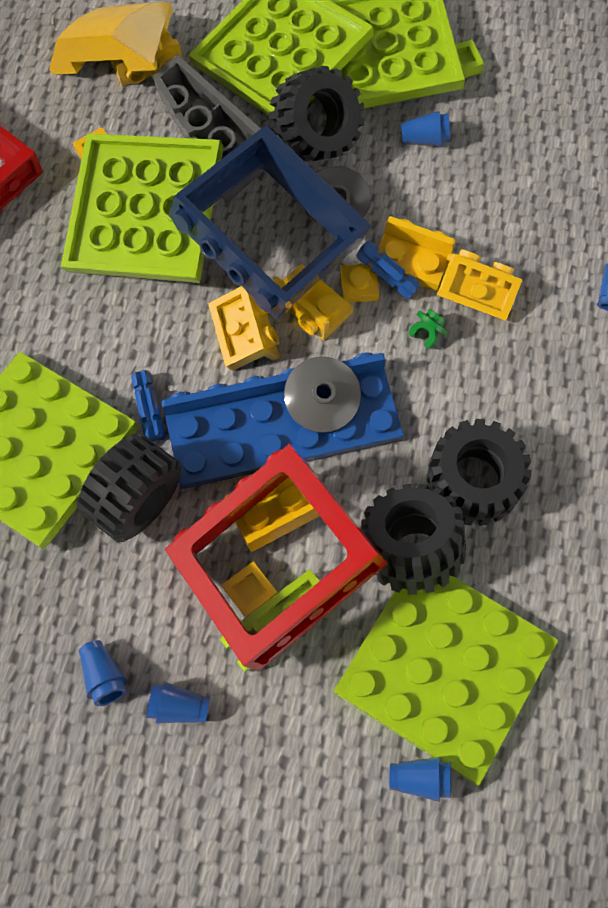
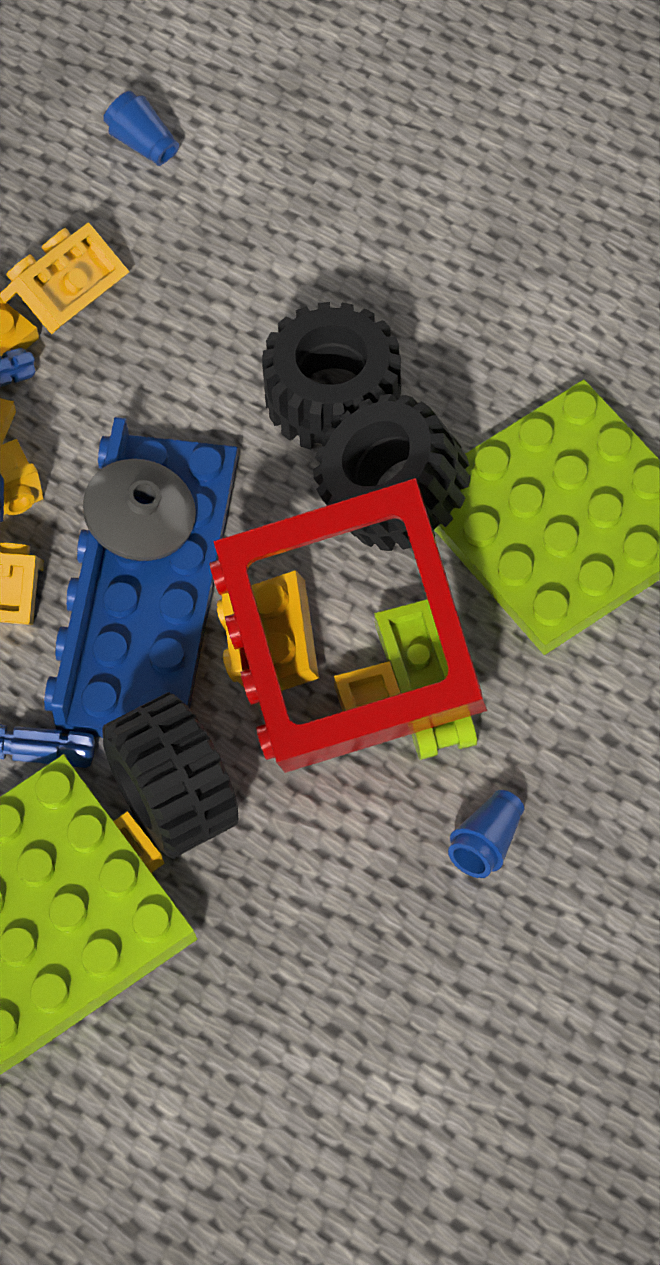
camera: 65 degrees left, 10 degrees down
blue cone [78,640,127,706] -> none
green plate [409,308,449,348] -> none

